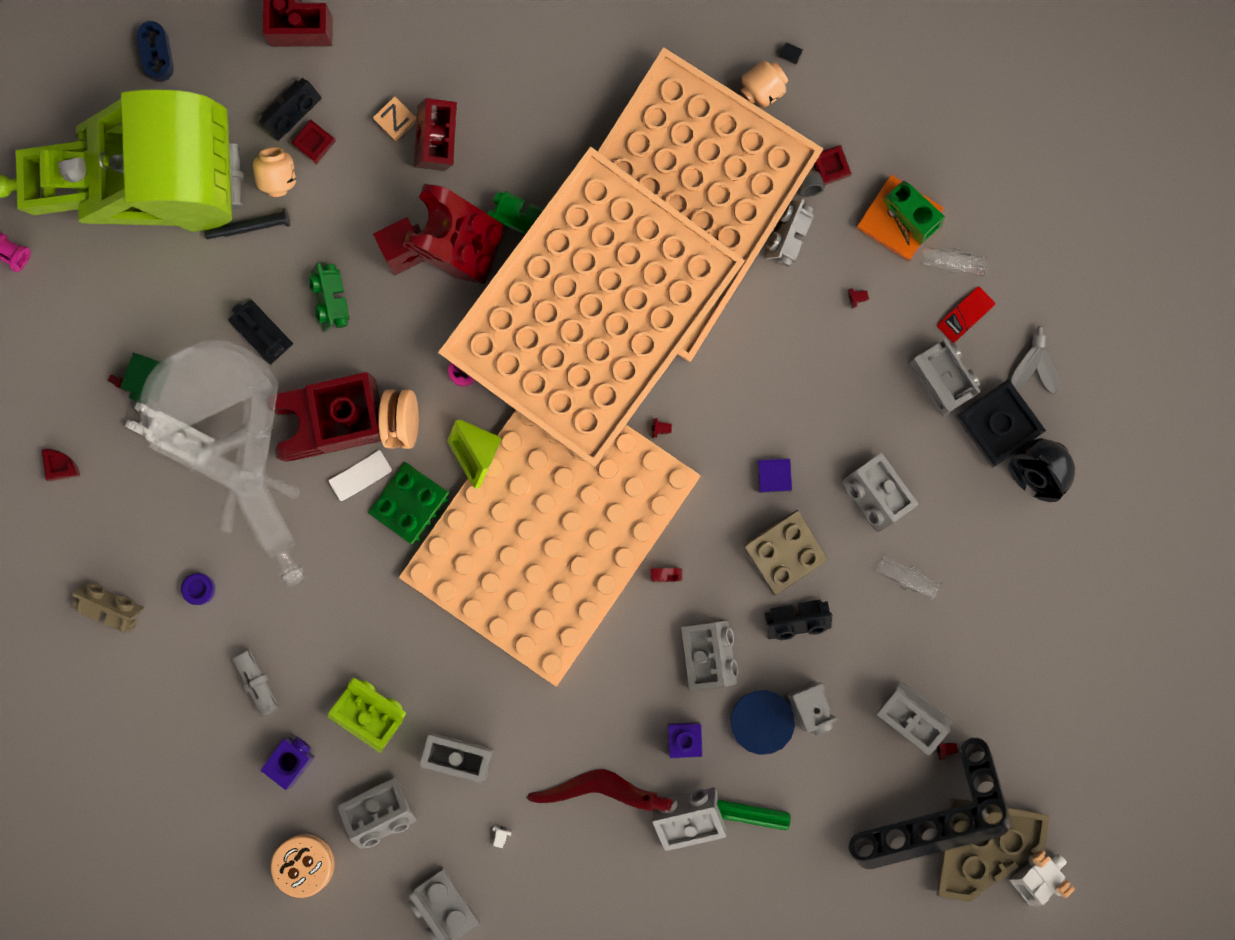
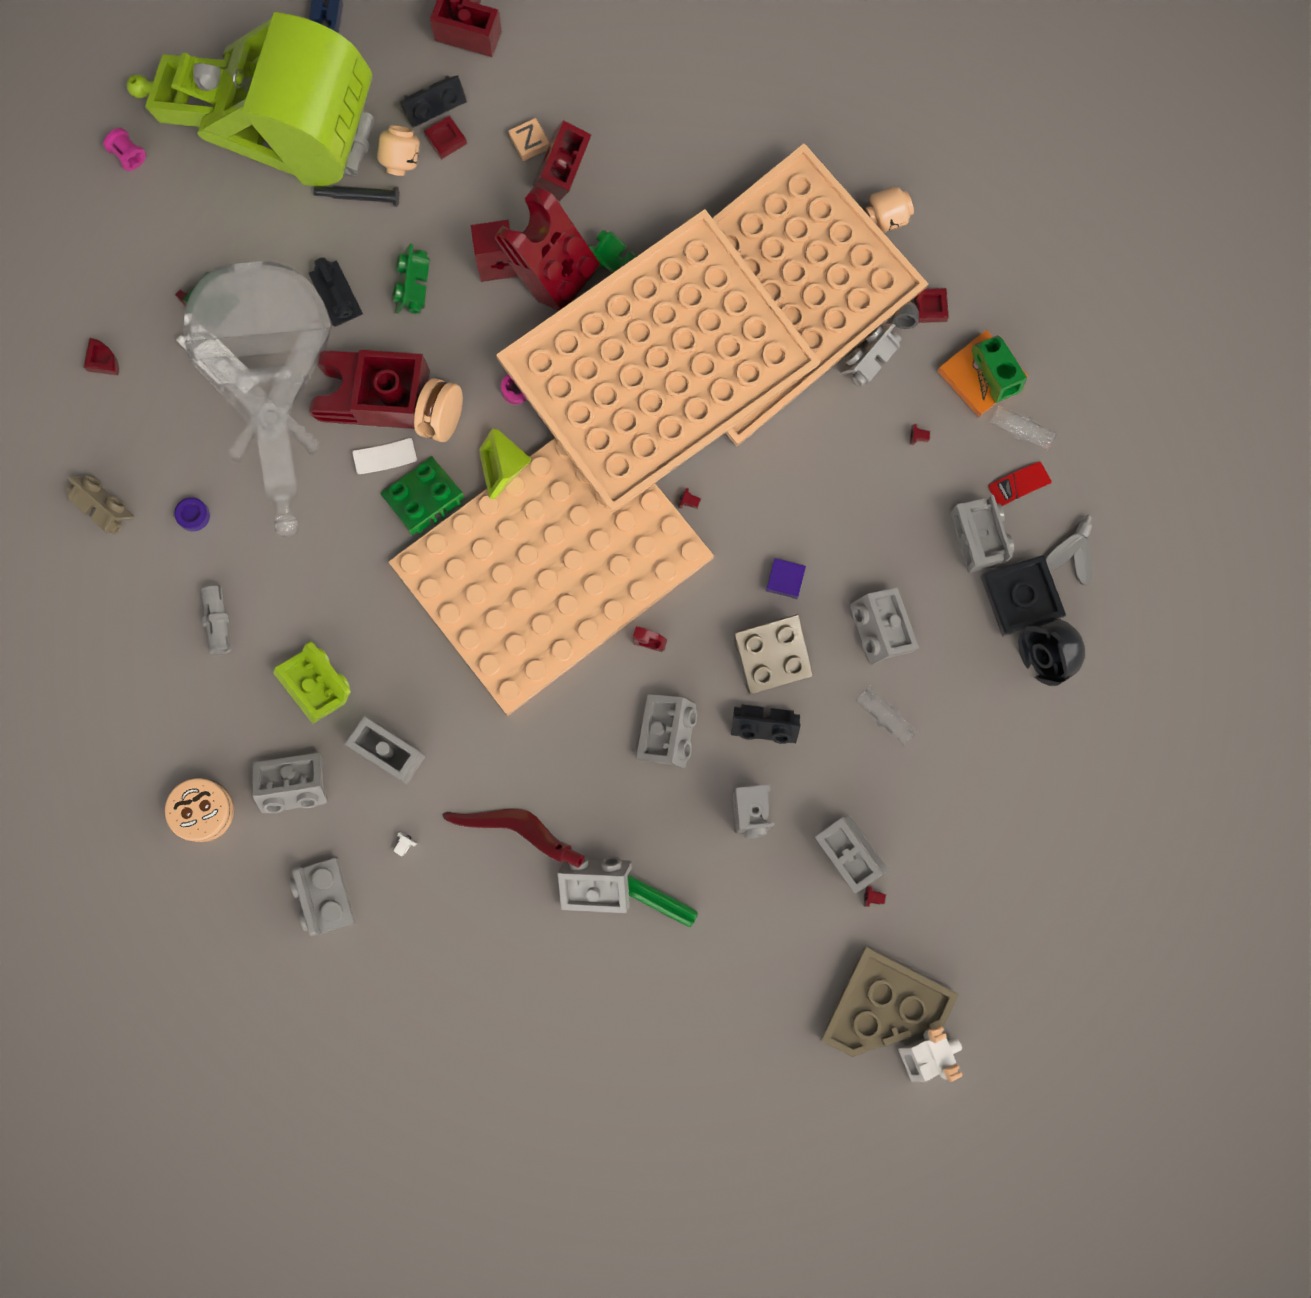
camera: 10 degrees right, 5 degrees down
dark purple brick [260,737,315,790] -> none
dark purple brick [668,722,703,758] -> none
dark blue tile [730,690,795,755] -> none
black piece [780,42,803,65] -> none
black beam [849,737,1011,869] -> none

